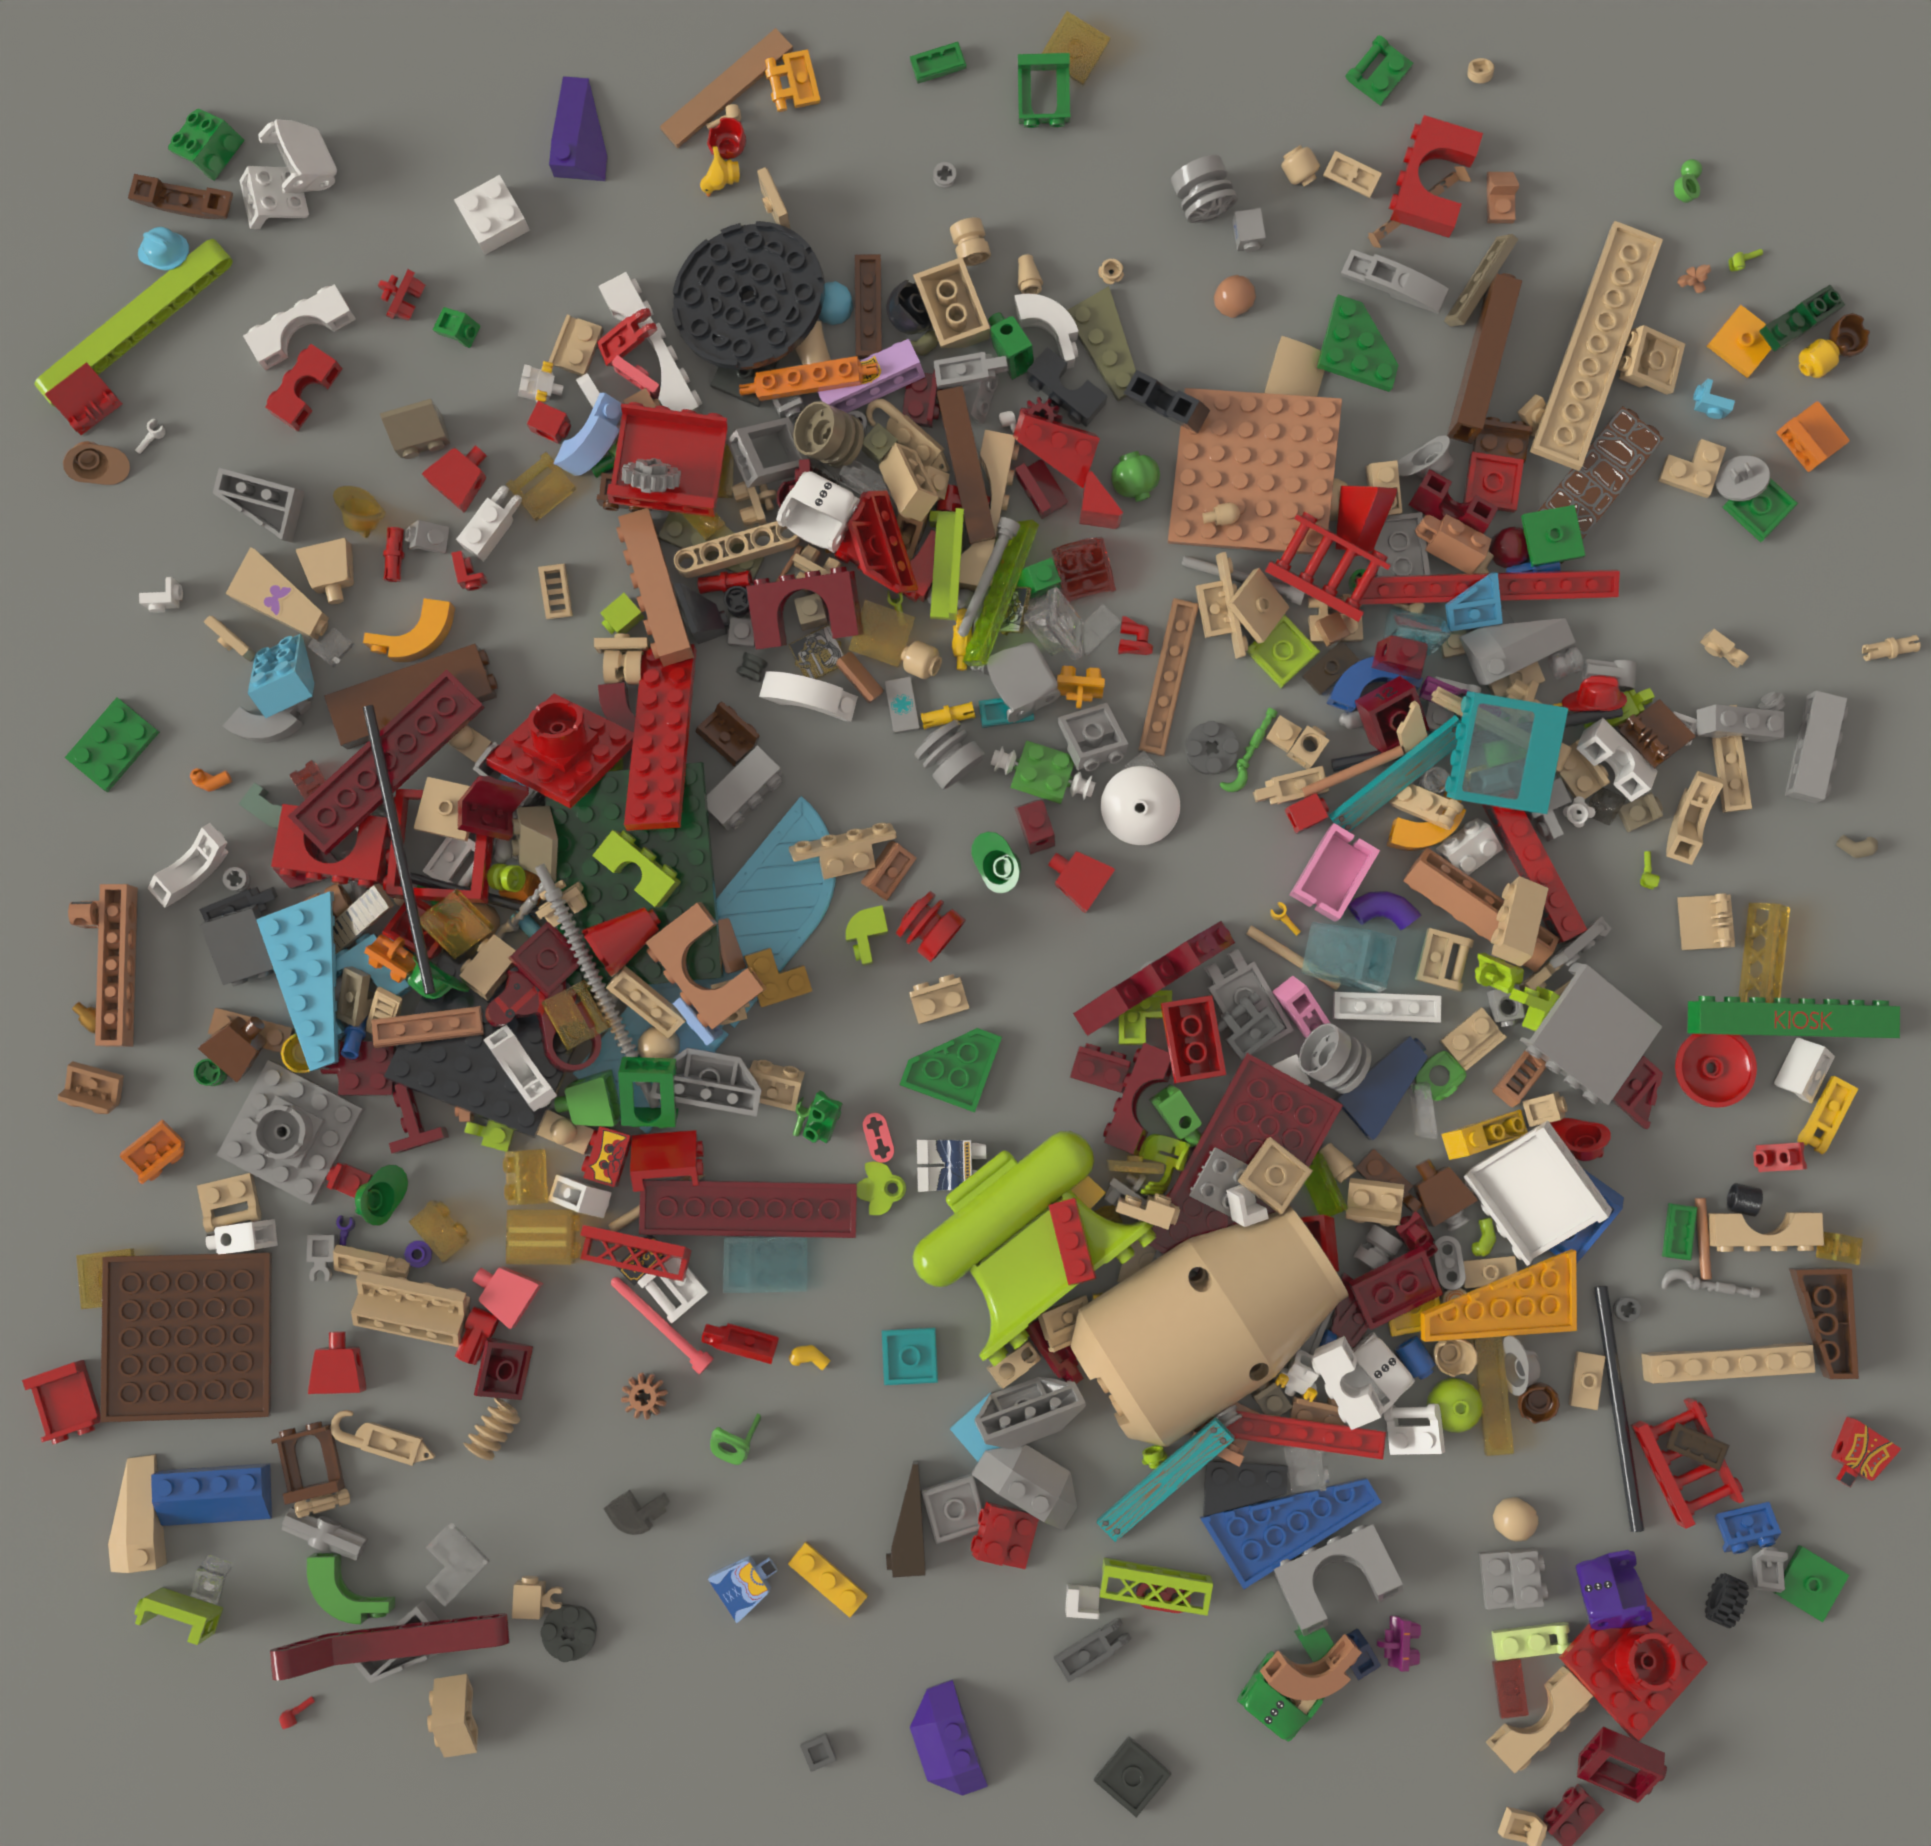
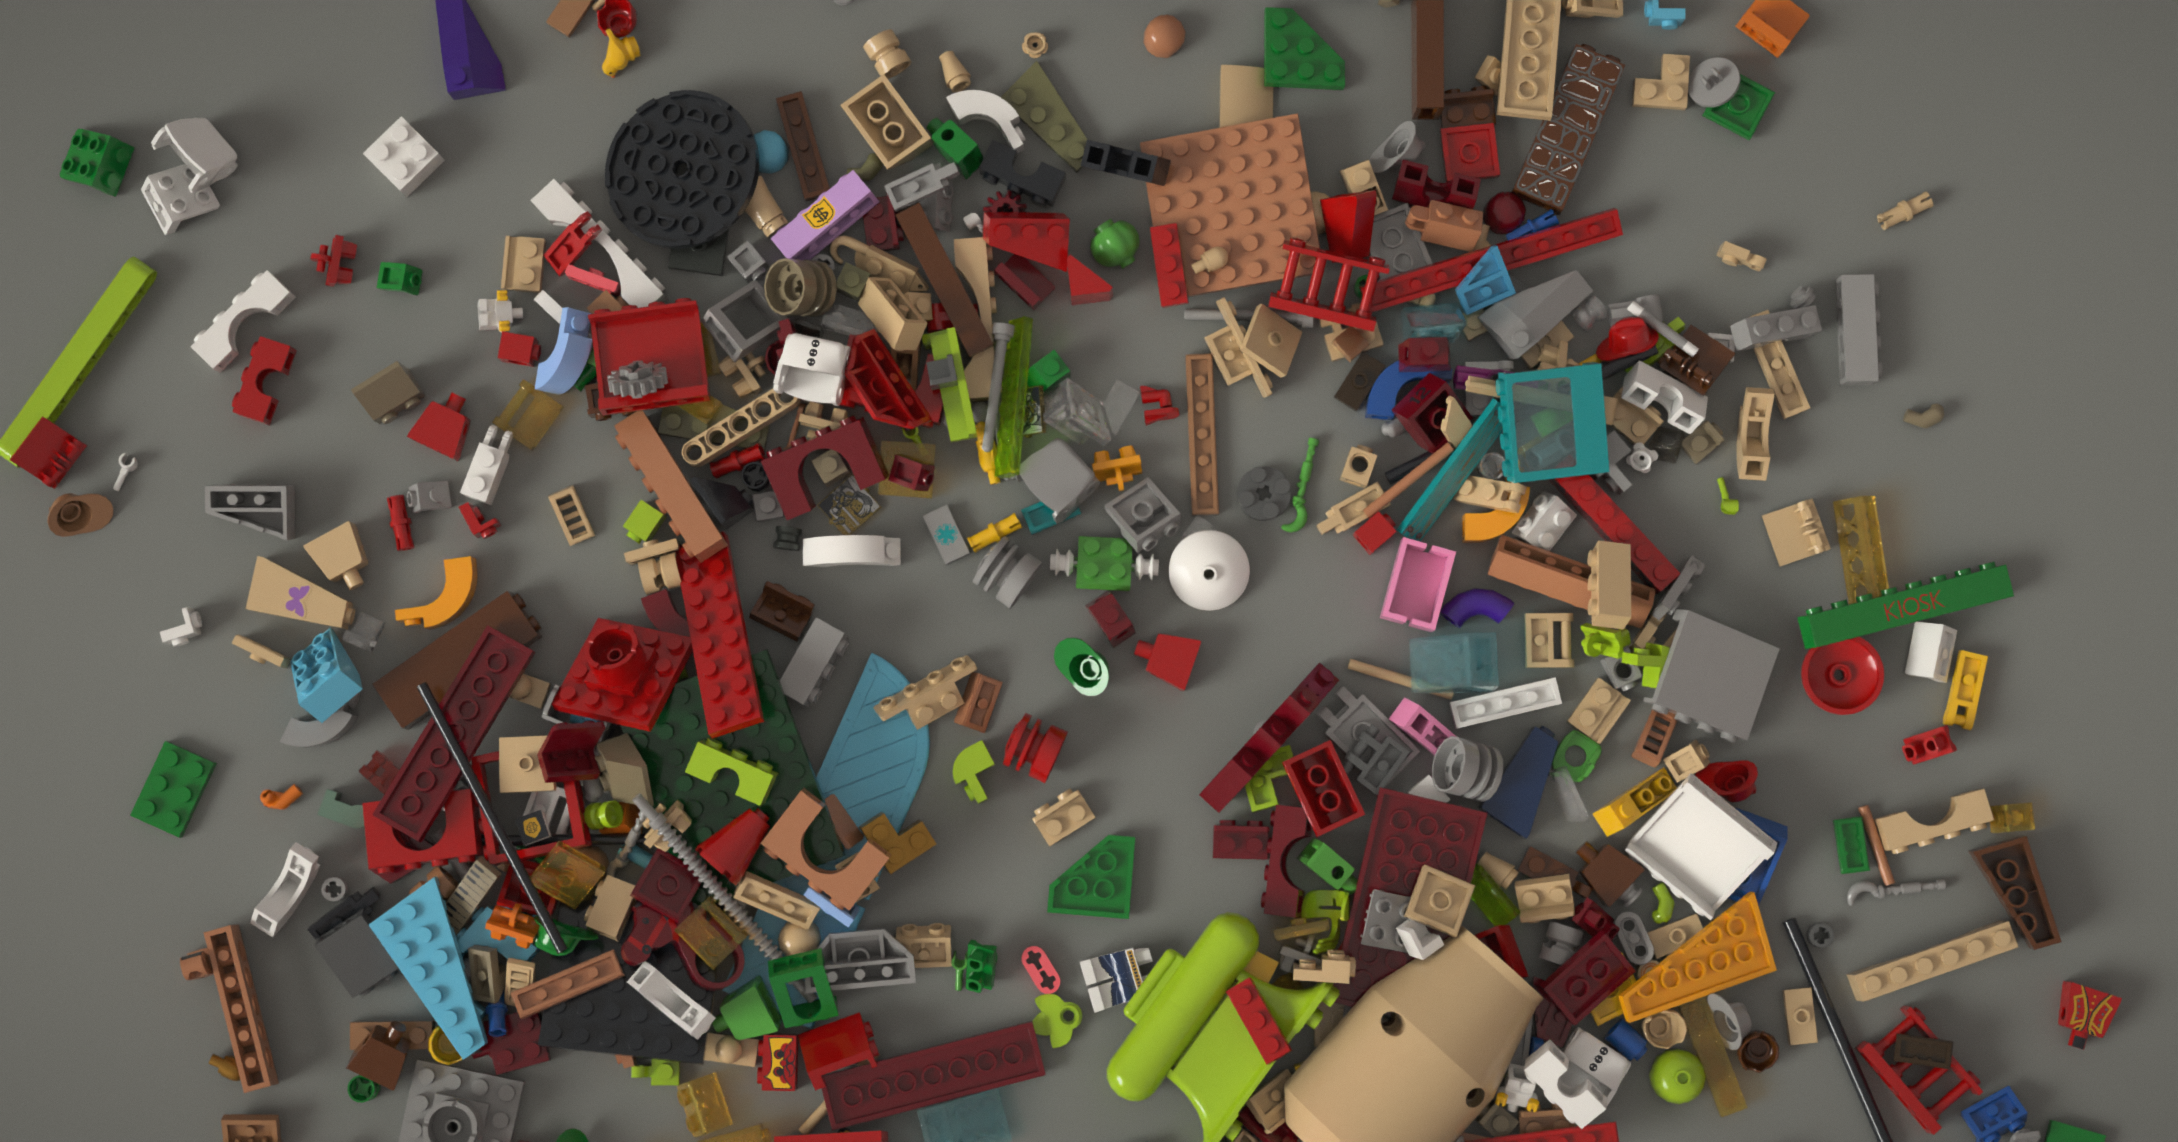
camera: 10 degrees left, 0 degrees up
reddish brown slope [128,174,233,219] -> none
medium azure piece [138,227,189,271] -> none
clear yellow piece [333,486,386,538] -> none
dark red bracket [388,1084,449,1154] -> none
white slope [548,1174,612,1218] -> none
orange plate [739,356,879,401] -> none
tan plate [757,167,791,229] -> none
nougat slope [836,652,884,703] -> none
black cylinder [886,280,932,335] -> none
tan head [901,641,942,679] -> none
clear red slope [1051,537,1116,604] -> none
lime tile [1246,614,1320,688] -> none
tan plate [1265,716,1302,753] -> none
yellow hand [1270,902,1301,936] -> none
white plate [1383,1404,1445,1455] -> none
green plate [1521,505,1586,567] -> none
dark red wing [1612,1056,1663,1129] -> none
black piece [1727,1183,1763,1217] -> none
none -> black tile [515,810,552,846]
none -> dark red bracket [888,455,935,491]
none -> dark grey panel [926,354,958,390]
none -> red plate [1150,223,1189,308]
none -> light grey bar [1627,301,1699,357]

